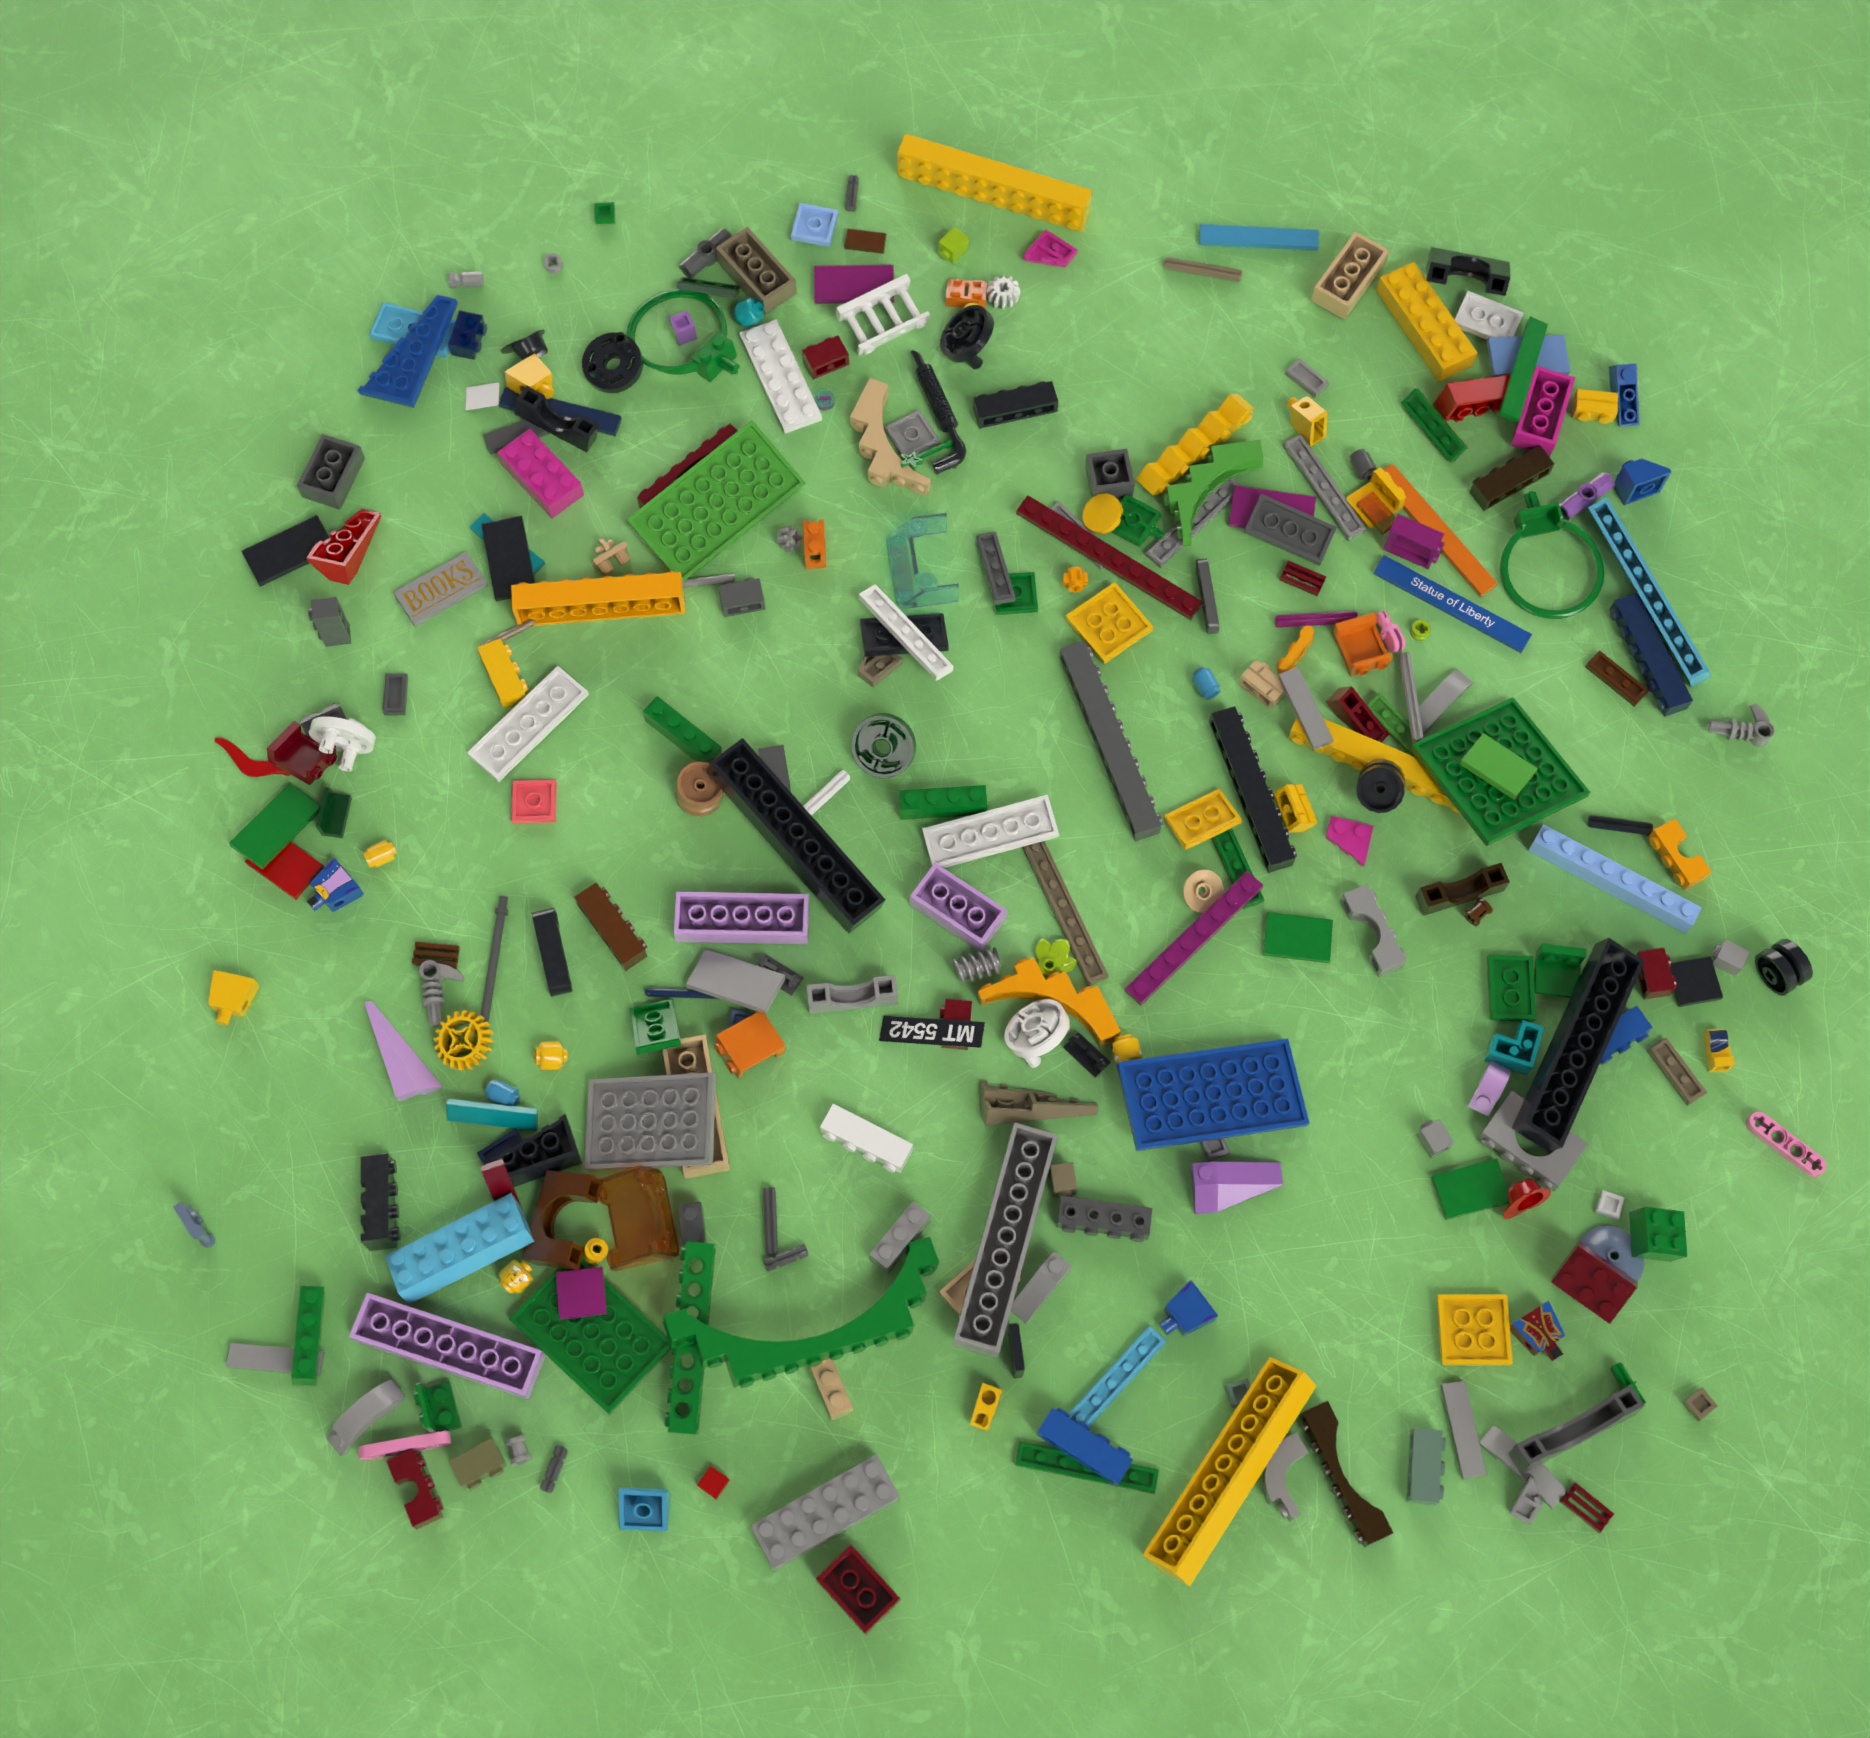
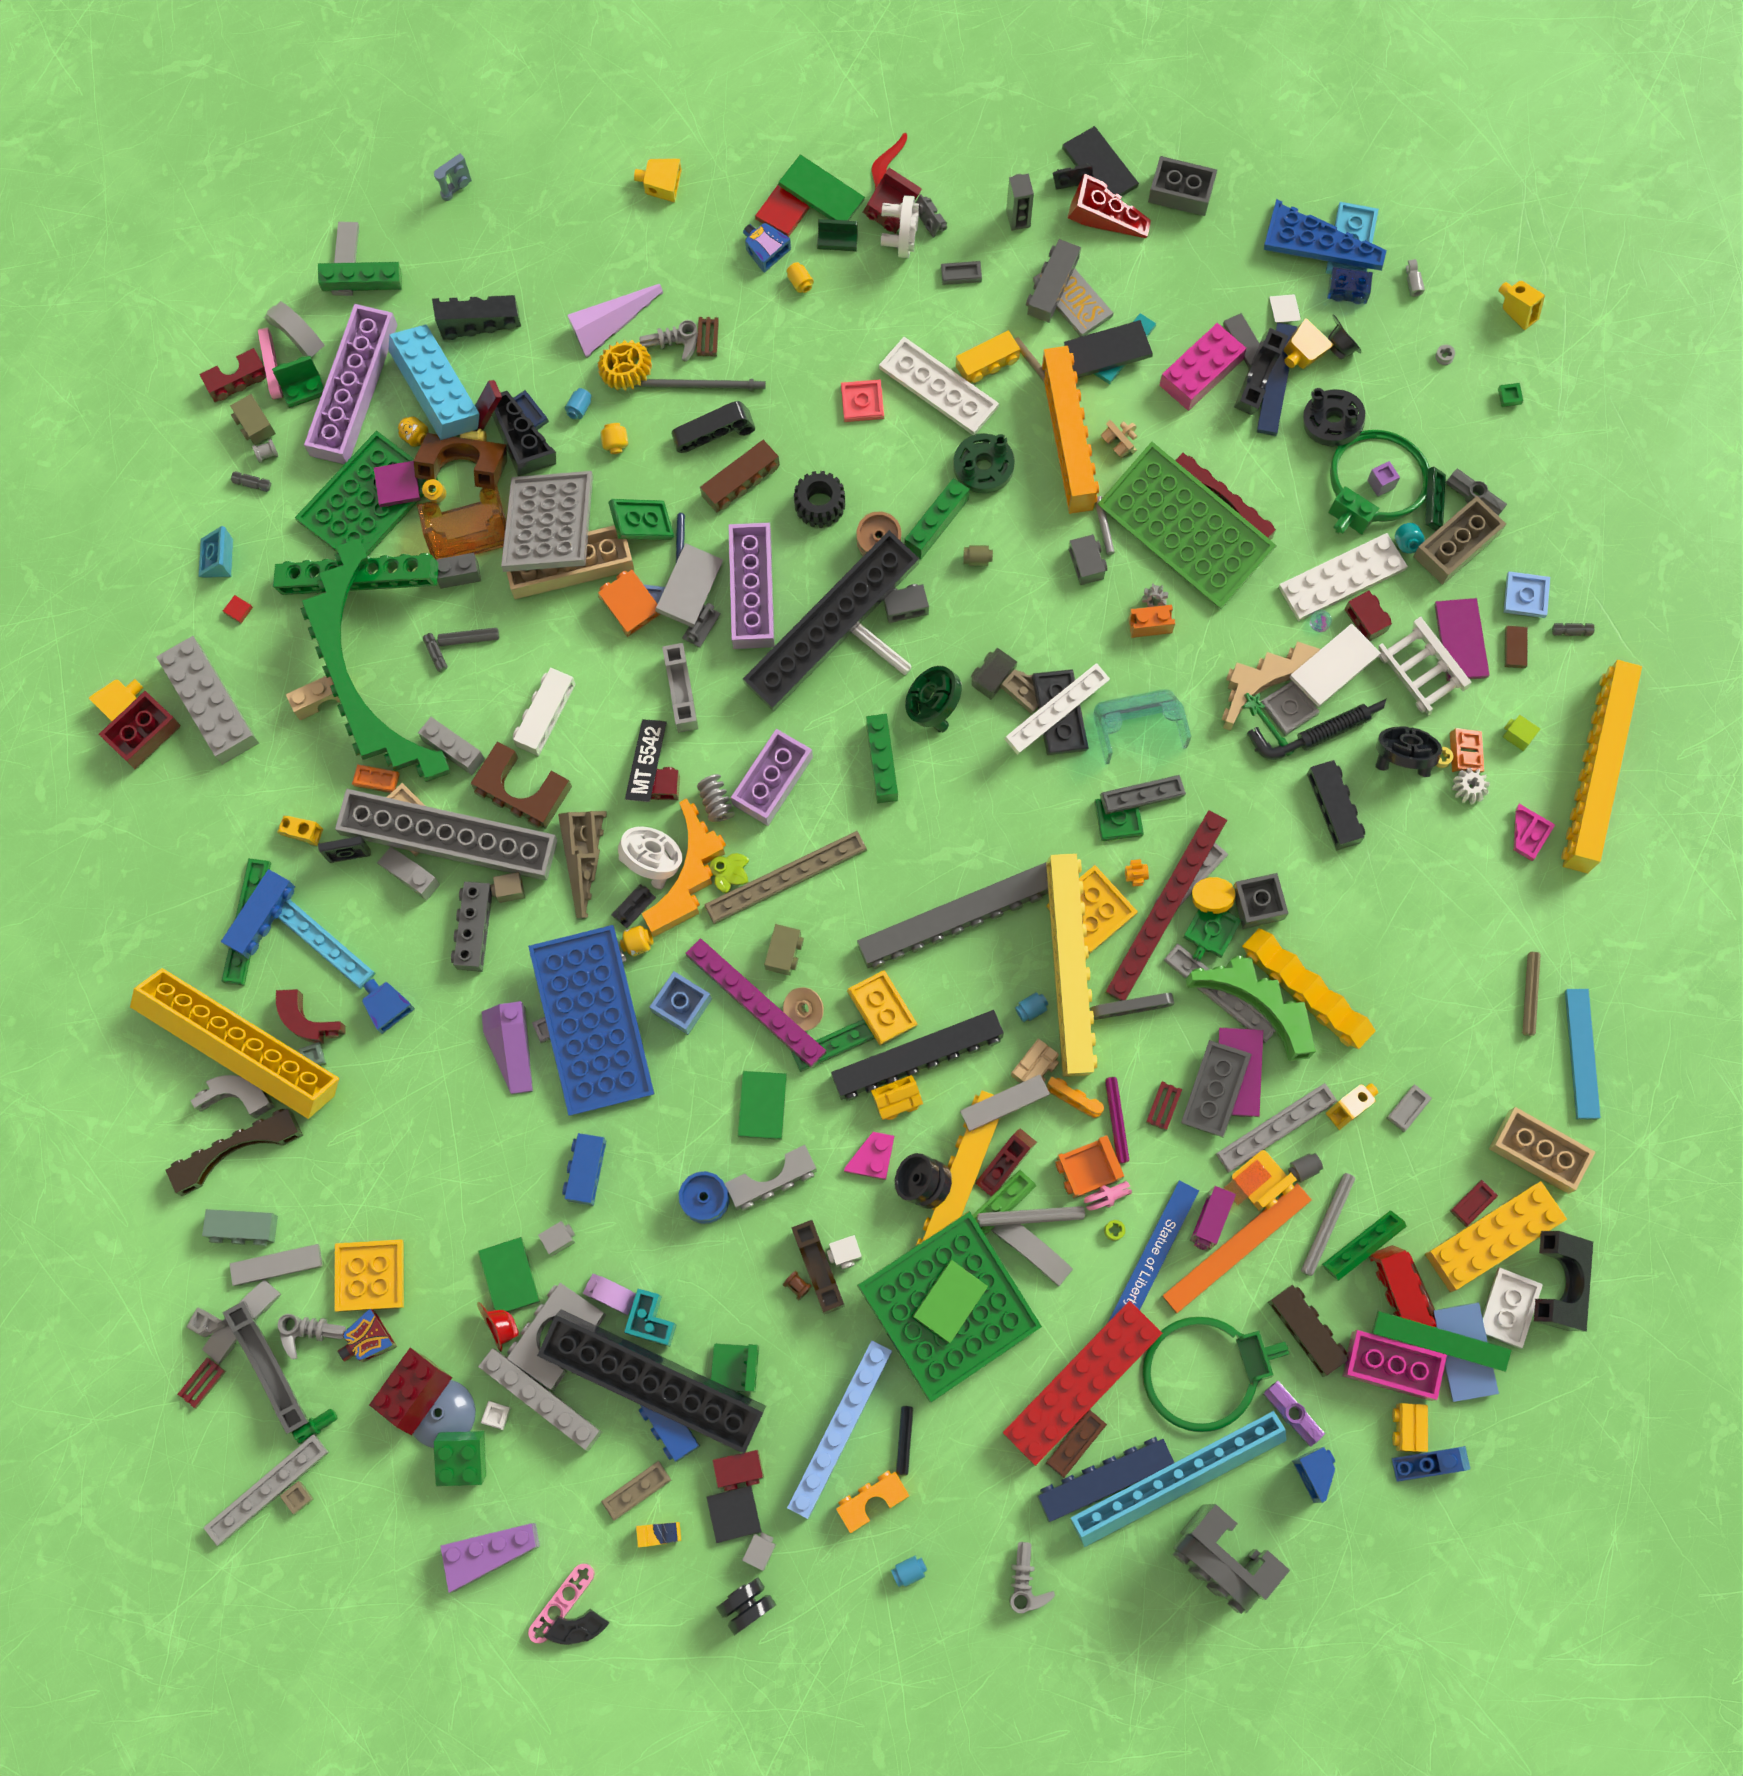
camera: 90 degrees right, 5 degrees up
teal tile [446,1099,538,1131] -> none
white plate [922,795,1059,868] -> none
green plate [1487,955,1536,1022] -> none
none -> yellow torso [89,679,144,721]
none -> light grey plate [204,1435,329,1546]
none -> dark red arch [276,989,346,1044]
none -> light grey piece [278,1314,346,1360]
none -> orange plate [352,764,400,793]
none -> medium lavender wedge [440,1523,540,1593]
none -> light yellow pin [460,429,487,441]
none -> reddish brown arch [471,741,572,829]
none -> light grey brick [478,1348,603,1451]
none -> black tile [543,1608,609,1645]
none -> blue brick [562,1133,607,1206]
none -> medium blue brick [650,971,712,1035]
none -> blue wheel [679,1171,730,1224]
none -> olive brick [764,924,804,976]
none -> black tyre [794,471,845,528]
none -> white brick [827,1235,862,1269]
none -> dark azure brick [891,1555,927,1587]
none -> dark green piece [953,433,1015,494]
none -> olive brick [964,545,993,566]
none -> clear smoke brick [971,647,1017,700]
none -> red brick [1002,1300,1162,1466]
none -> dark grey brick [1026,239,1081,323]
none -> light yellow brick [1046,853,1097,1077]
none -> black hinge [1053,163,1094,190]
none -> dark grey piece [1173,1504,1290,1614]
none -> white tile [1290,624,1381,707]
none -> light grey axle [1301,1173,1355,1276]
none -> dark red tile [1450,1180,1498,1227]
none -> yellow torso [1498,281,1545,330]

